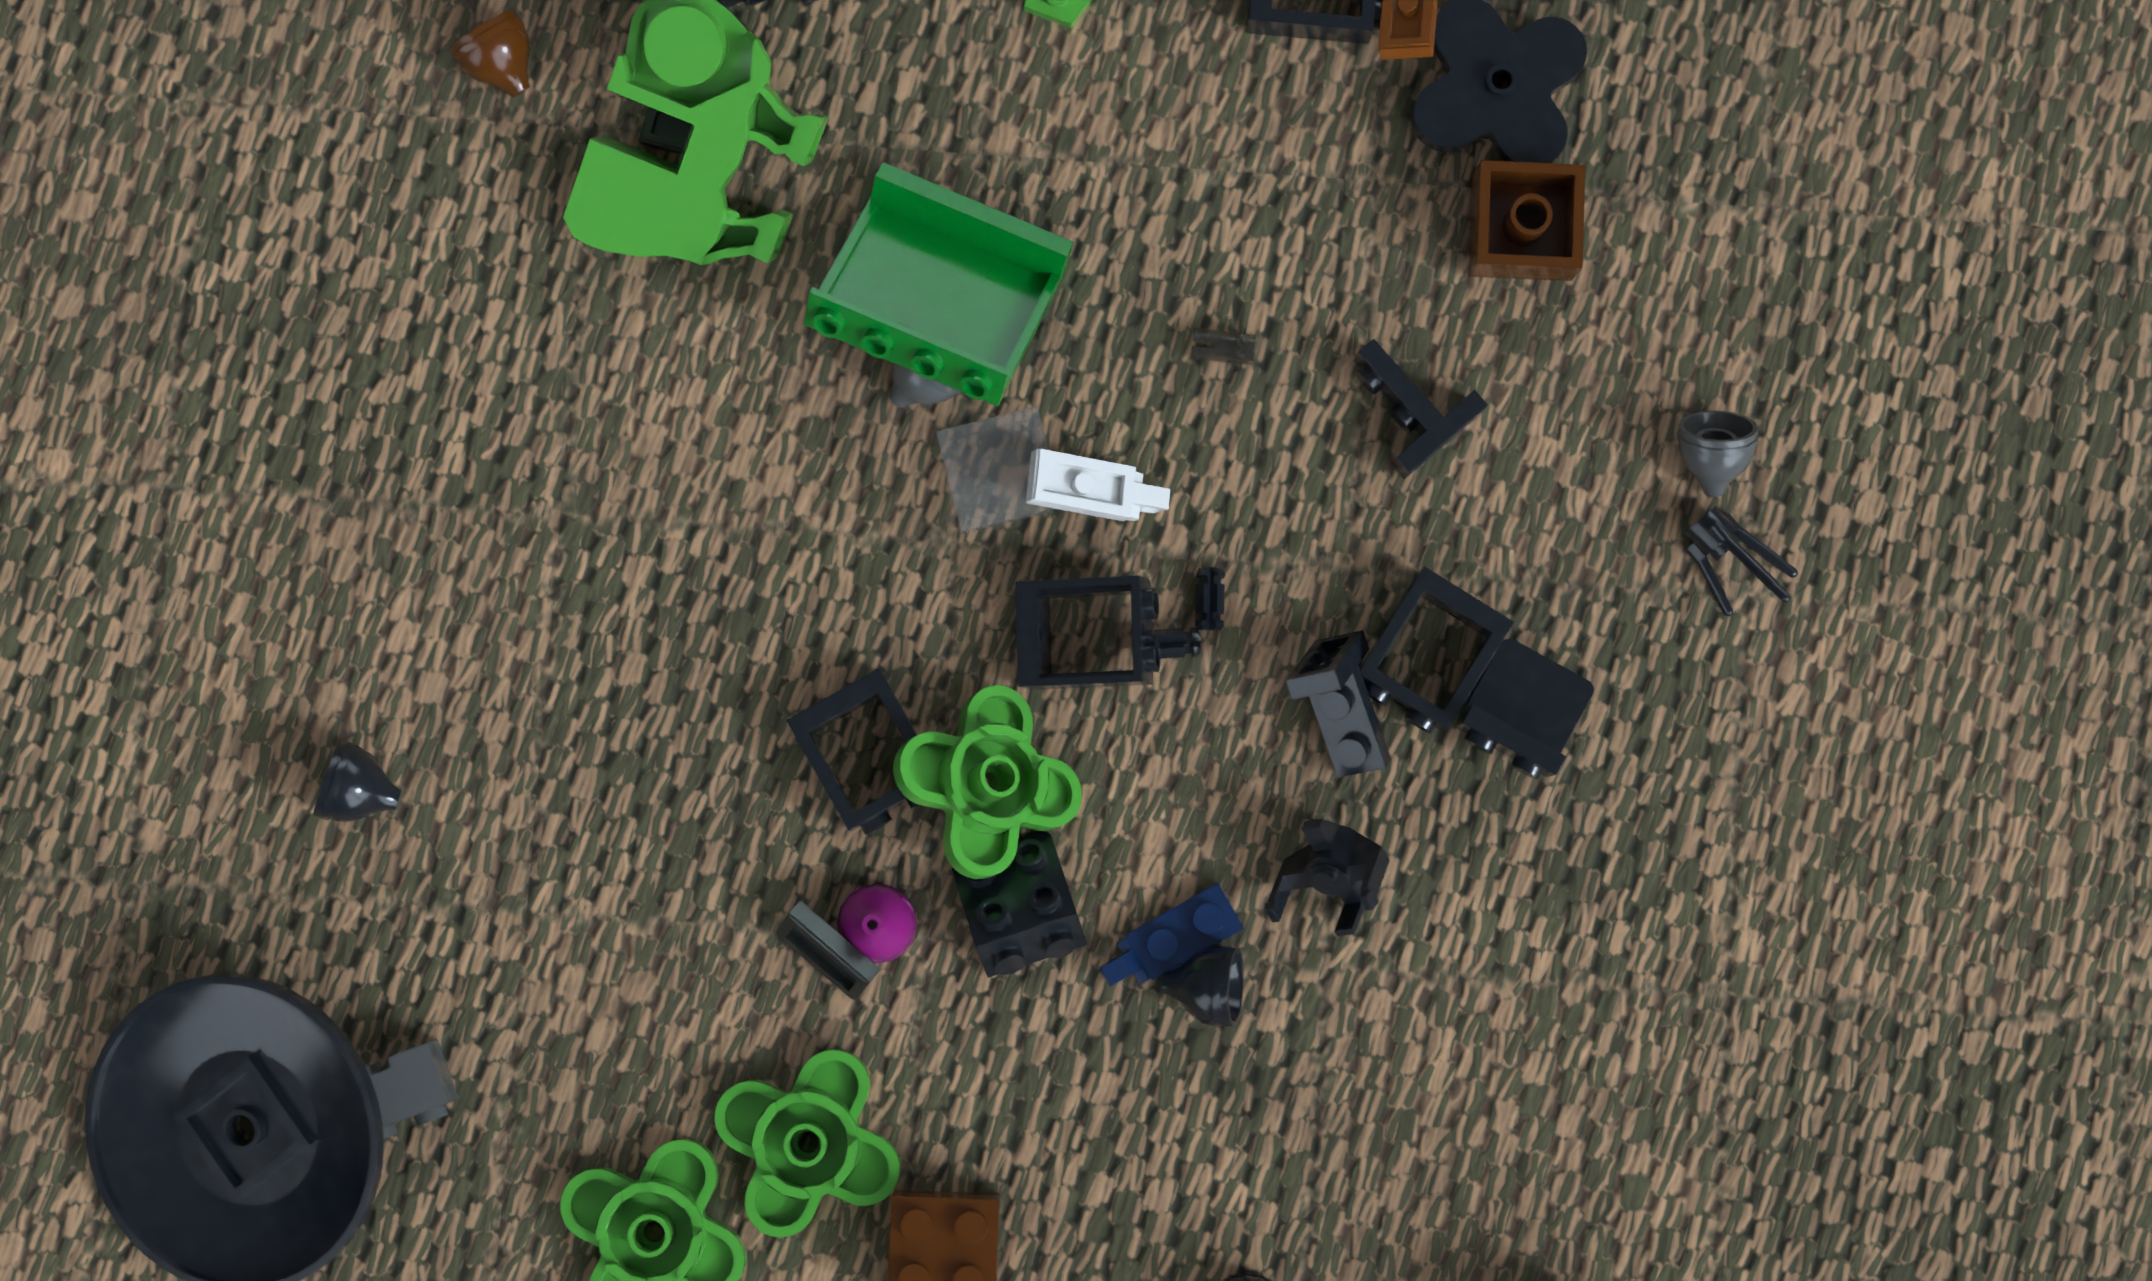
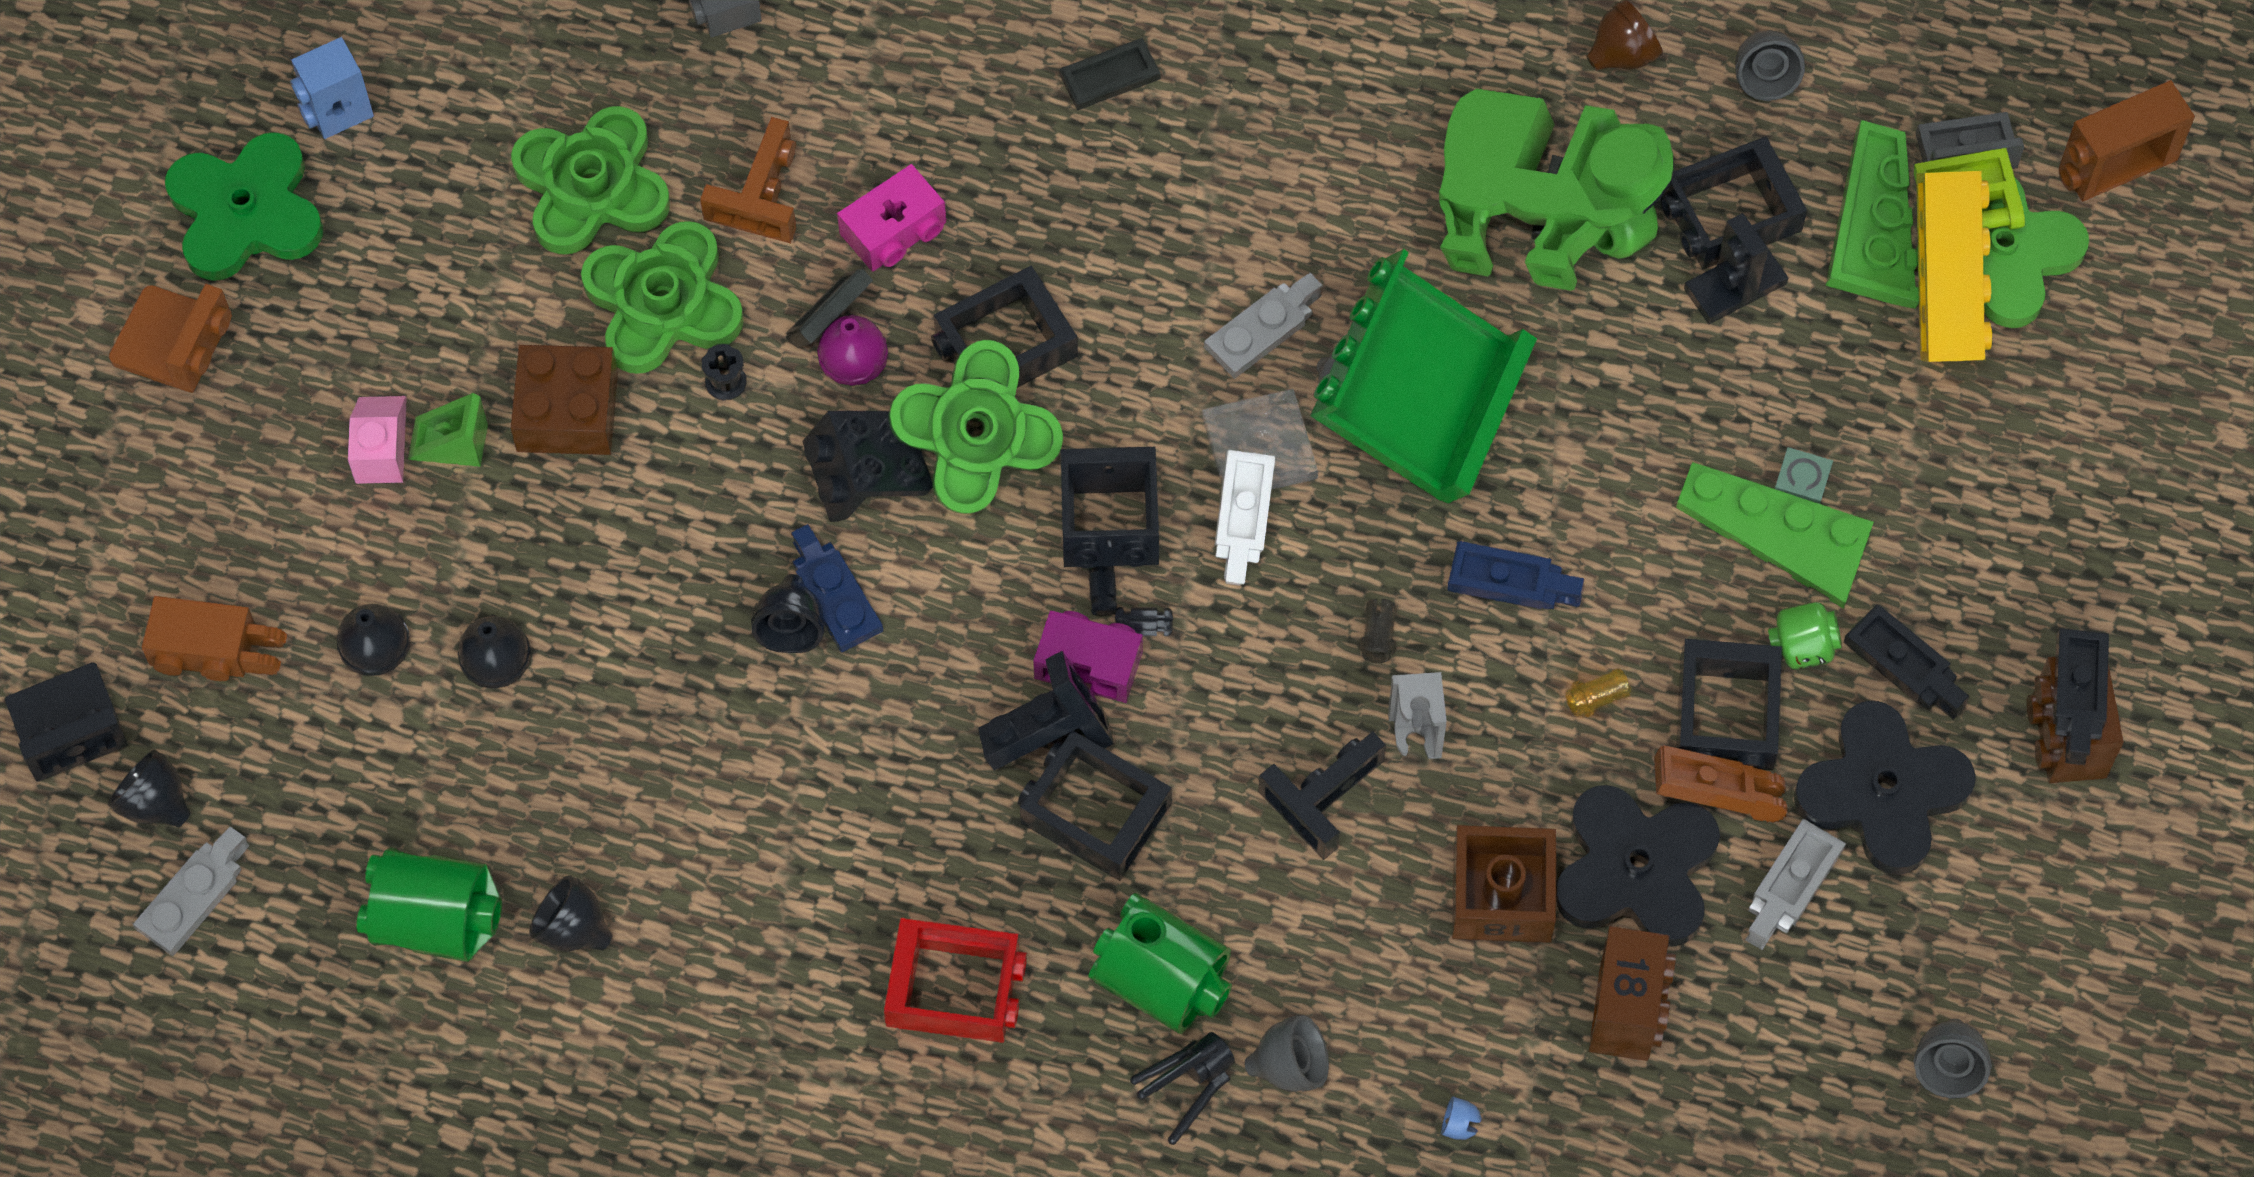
camera: 90 degrees right, 20 degrees down
black piece [1265,819,1390,936] -> none
black bracket [1454,639,1594,780] -> none
none -> black helmet [529,875,613,952]
none -> dark orange bracket [700,117,797,244]
none -> black bush [702,344,747,401]
none -> dark pink brick [837,164,946,272]
none -> red window [884,918,1027,1043]
none -> magenta brick [1033,610,1143,703]
none -> pearl dark grey tile [1059,38,1161,111]
none -> green cylinder [1088,893,1232,1034]
none -> light grey hinge [1204,273,1323,379]
none -> light grey hinge [1388,672,1447,759]
none -> medium blue hinge [1441,1097,1482,1140]
none -> dark blue hinge [1448,541,1584,609]
none -> clear yellow pin [1565,668,1631,718]
none -> reddish brown brick [1588,926,1676,1061]

